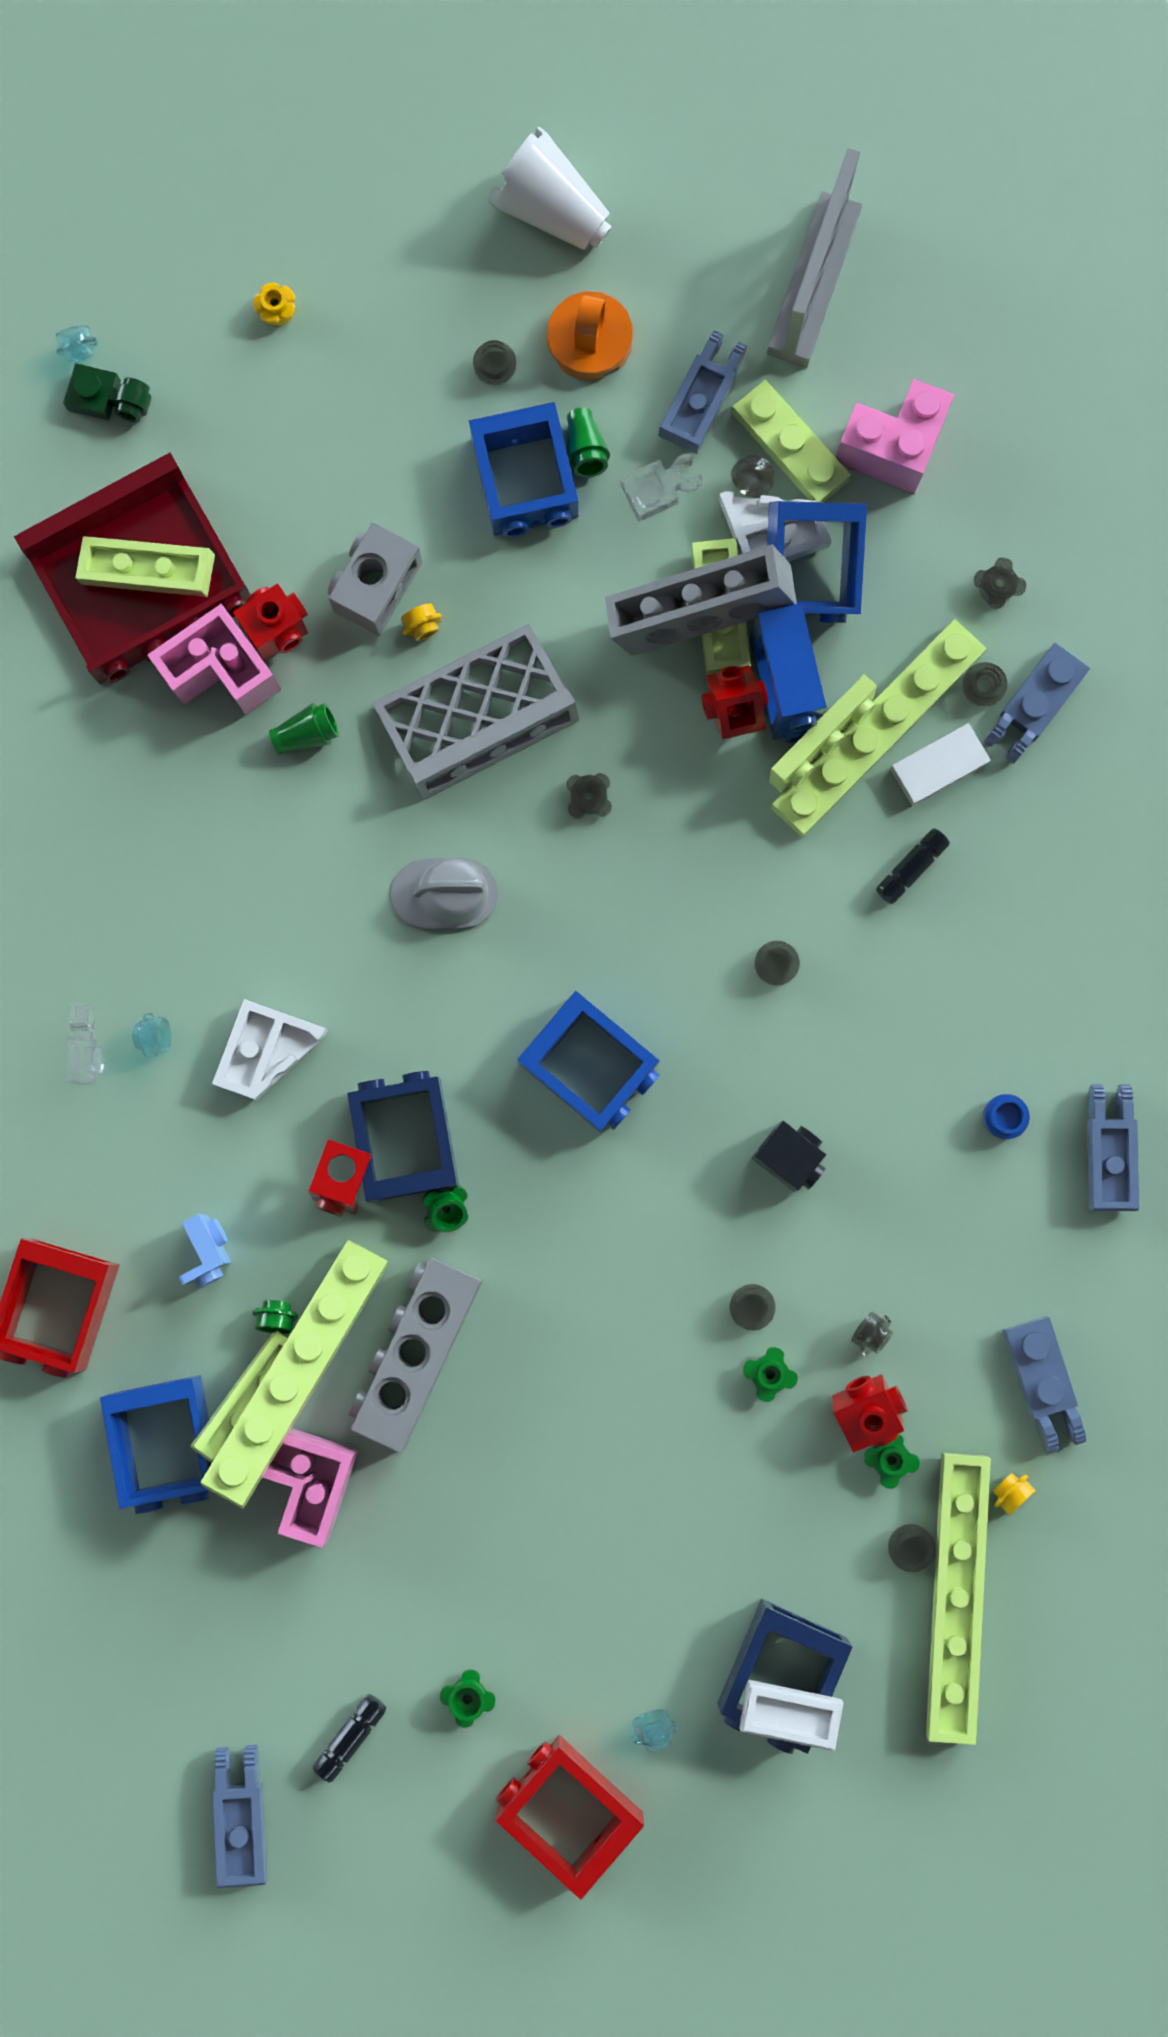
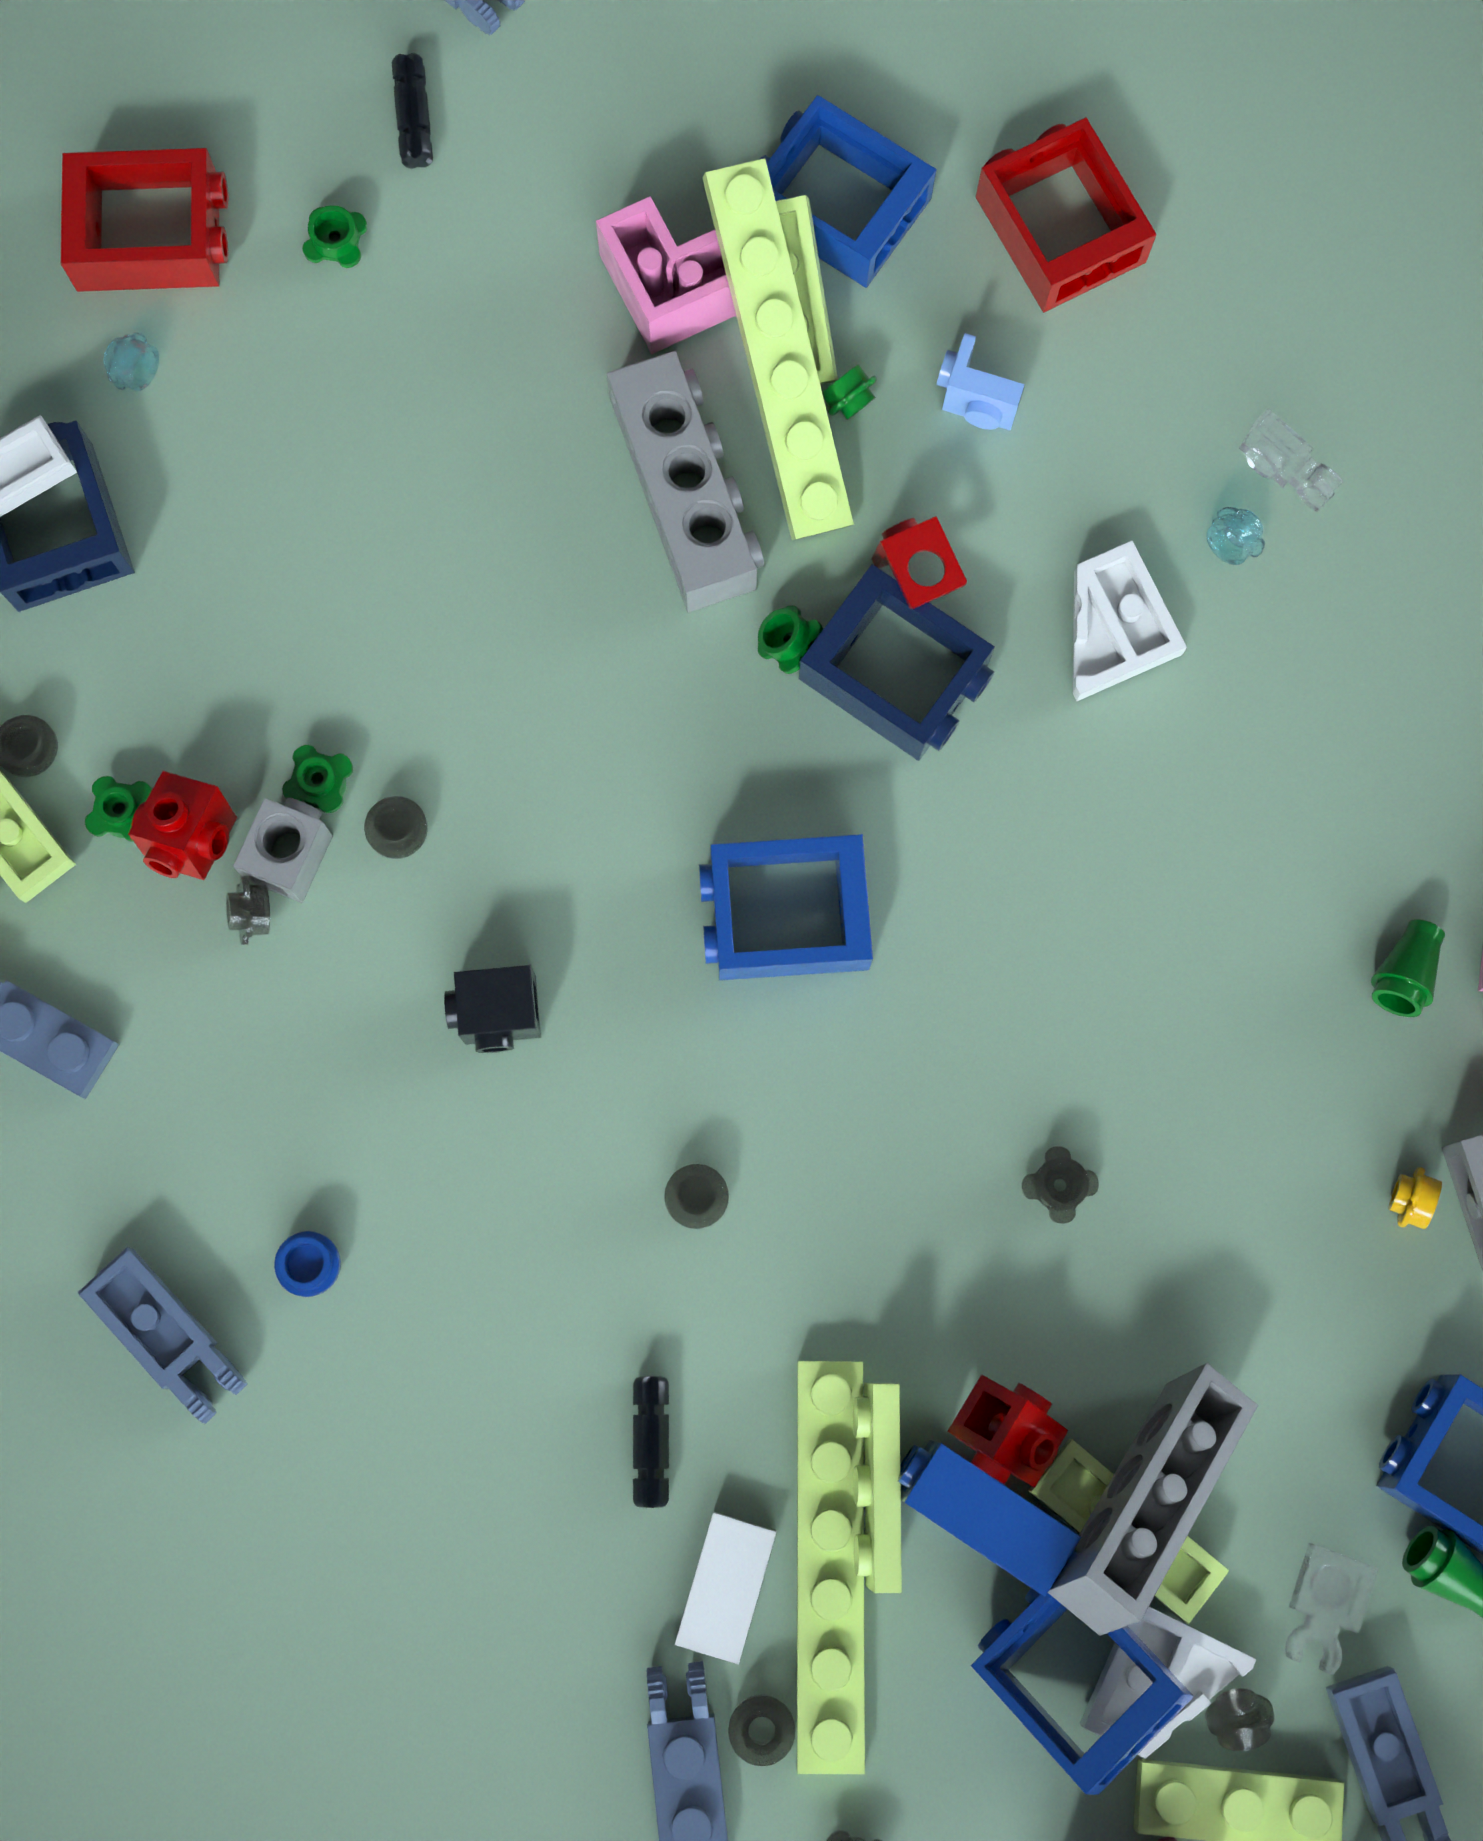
camera: 135 degrees right, 5 degrees down
light grey fence [372,624,579,800] -> none
light grey piece [390,858,498,929] -> none
none -> light grey brick [233,798,333,903]

